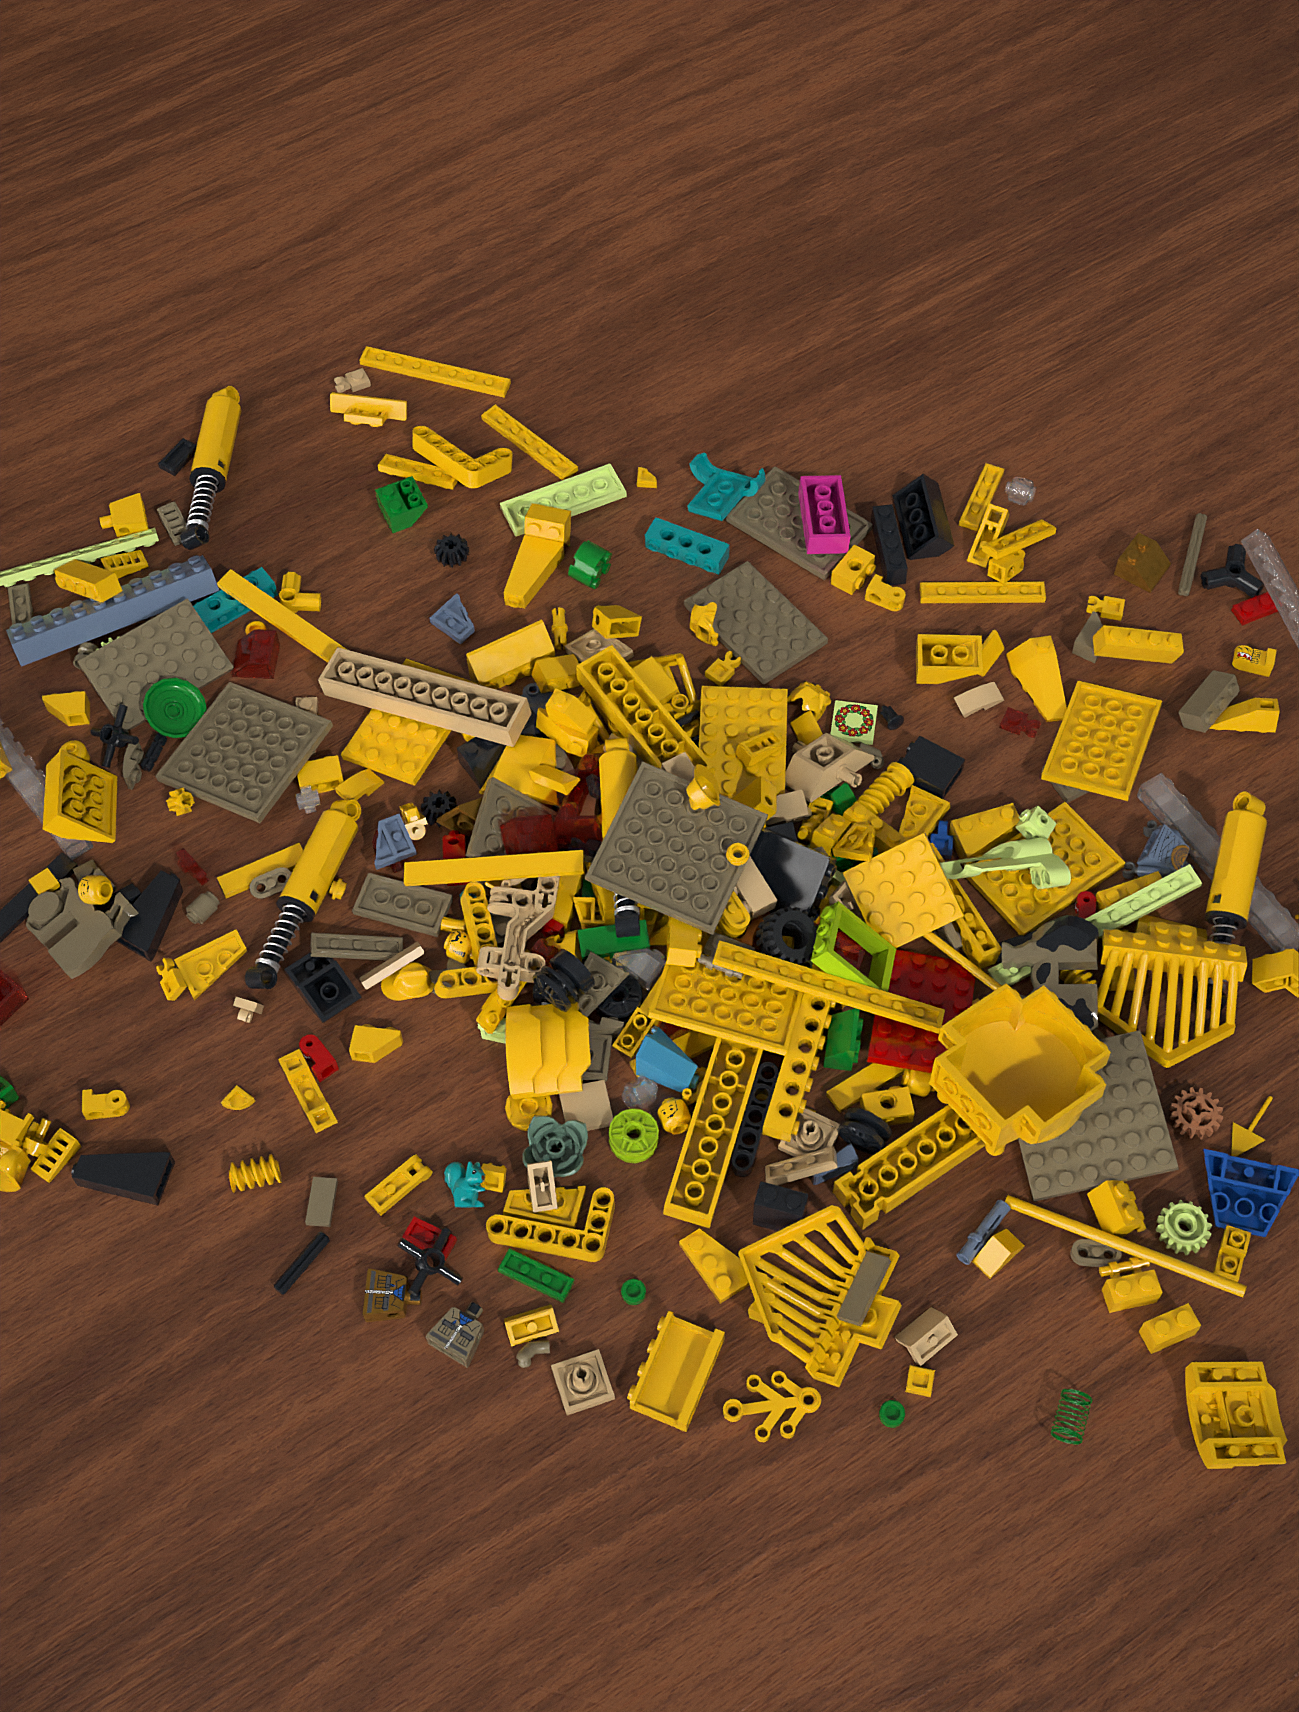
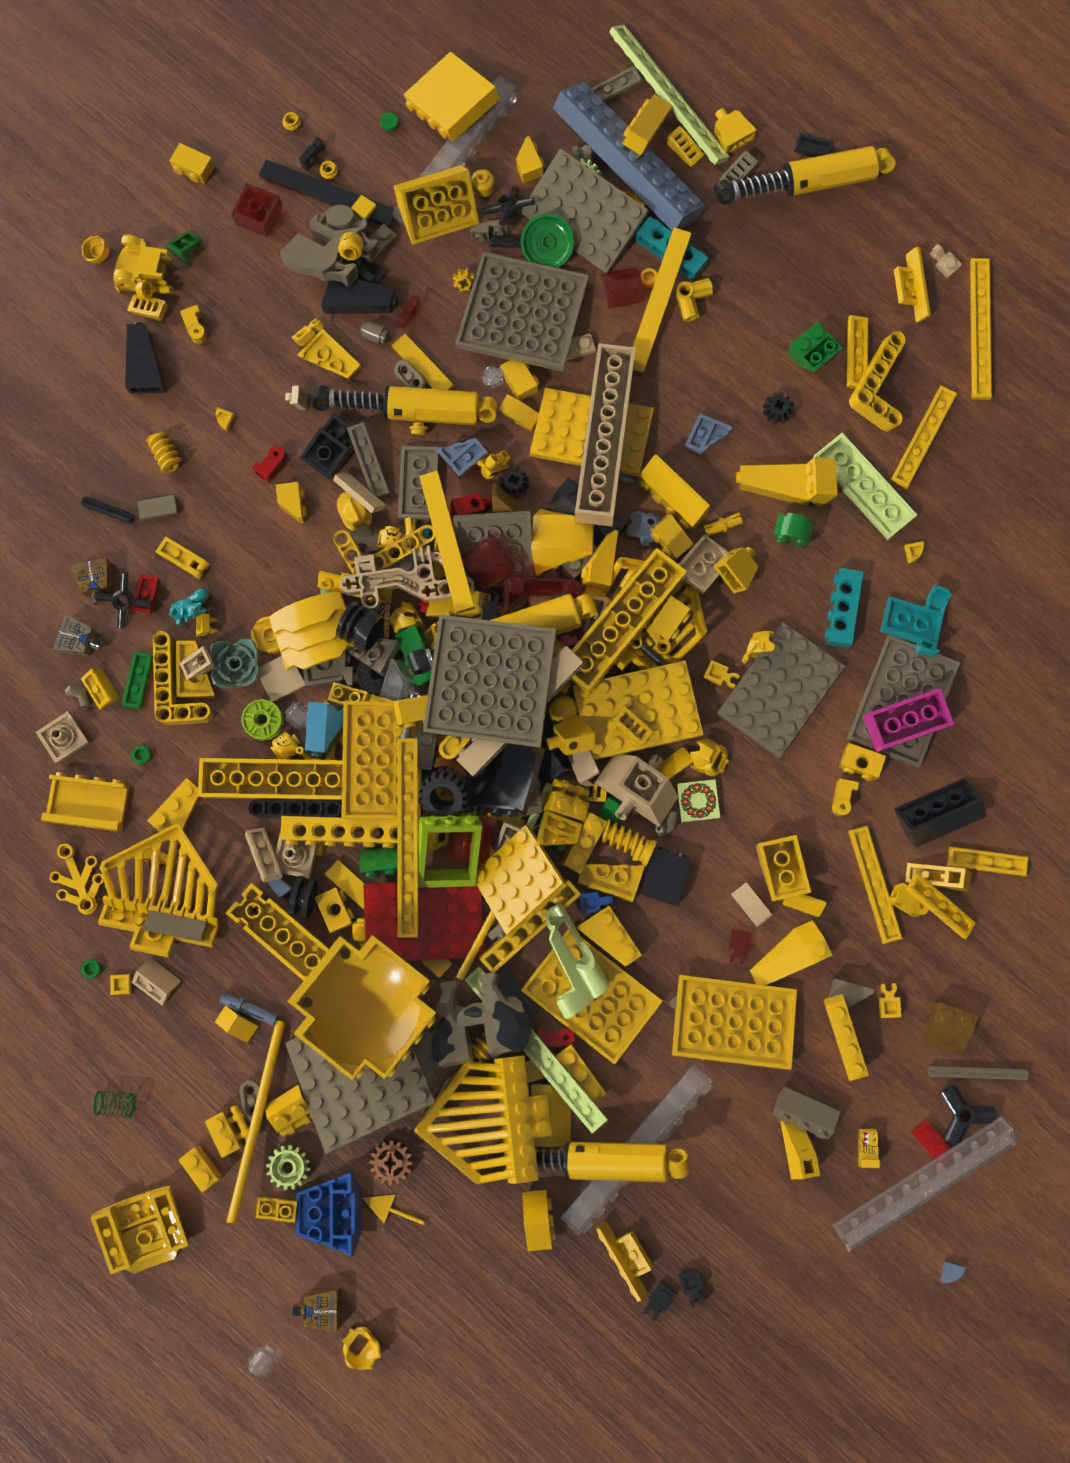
camera: 80 degrees right, 20 degrees up
yellow slope [278,1049,338,1133] -> none
yellow slope [529,764,580,795] -> none
clear red wheel [530,938,558,966] -> none
yellow slope [545,689,597,735] -> none
yellow piece [686,764,721,810] -> none
yellow plate [726,843,750,866] -> none
black brick [753,1181,809,1231] -> none
black brick [871,504,908,586] -> none
black piece [880,705,904,730] -> none
clear head [1005,476,1036,505] -> none
yellowish green brick [1015,806,1057,839] -> none
sand blue torso [1122,820,1194,879] -> none

